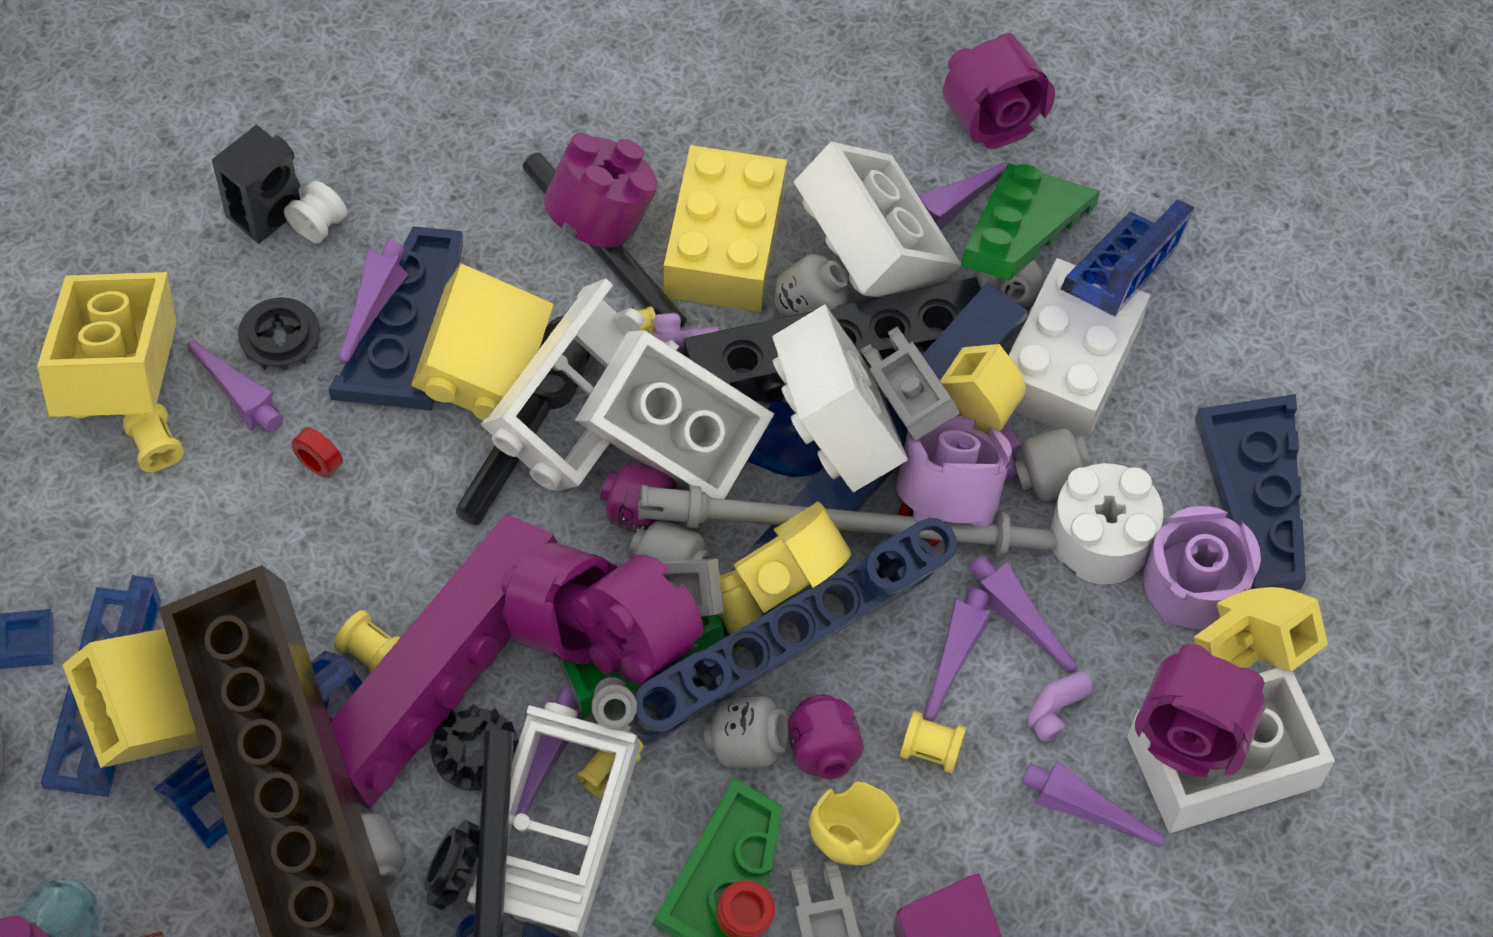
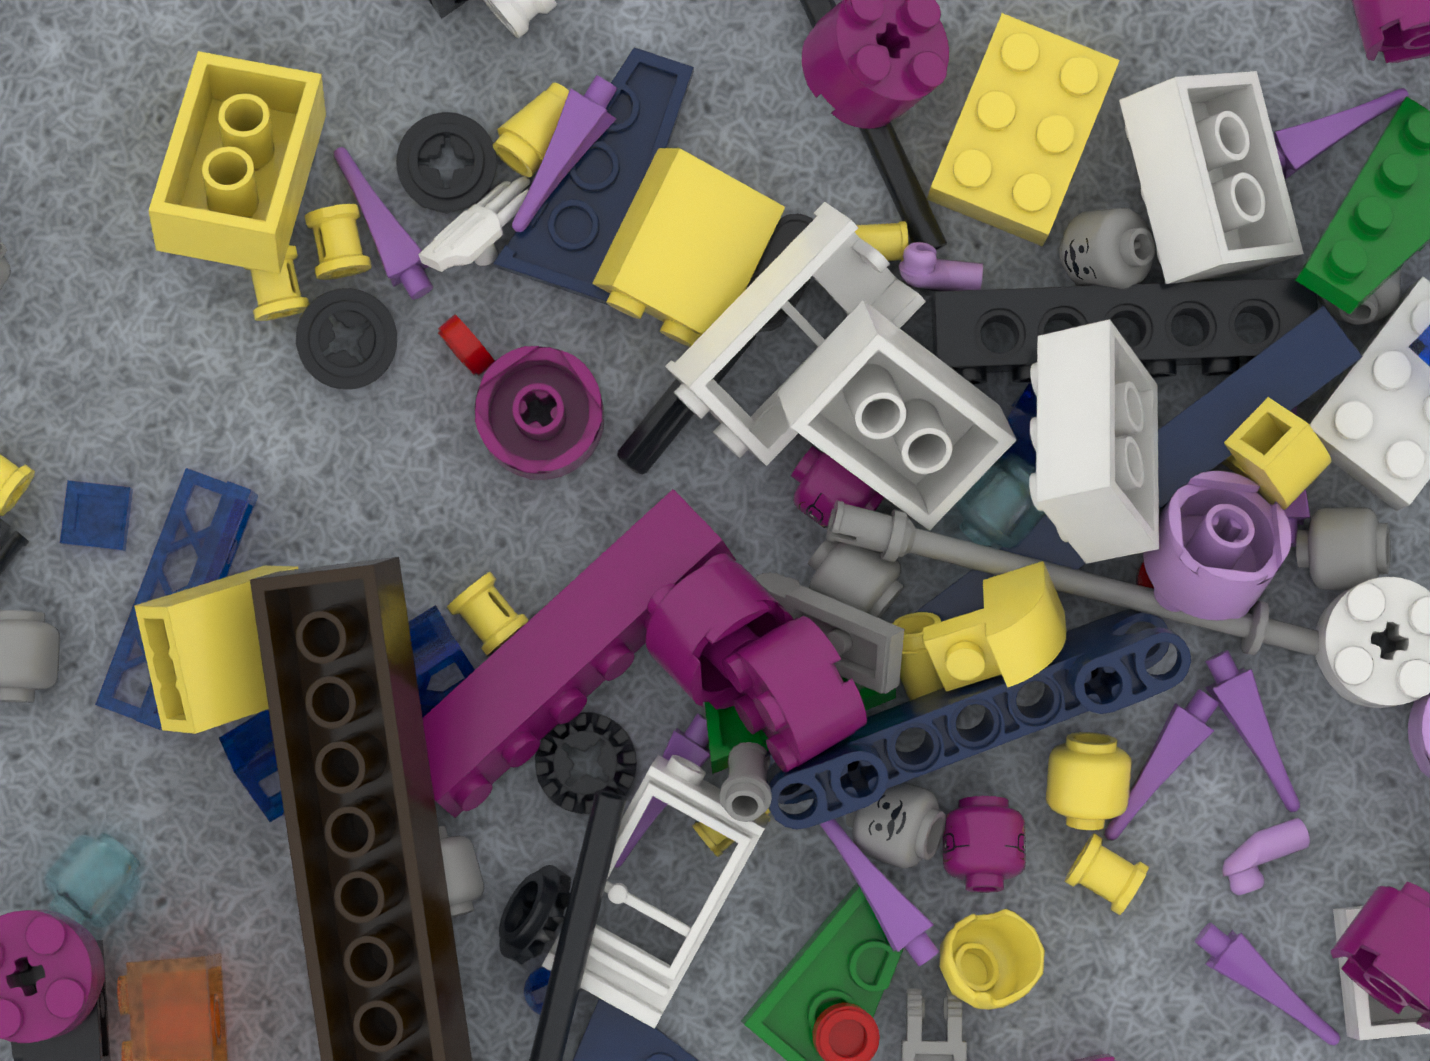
camera: 15 degrees right, 25 degrees up
light grey hinge [860,327,960,441] -> none
none -> black gear [295,288,397,389]
none -> light yellow bush [304,204,372,280]
none -> white piece [418,176,531,272]
none -> magenta brick [475,346,604,480]
none -> light yellow cone [493,83,569,177]
none -> medium lavender piece [820,819,939,966]
none -> clear light blue head [956,453,1045,549]
none -> light yellow head [1046,732,1132,830]

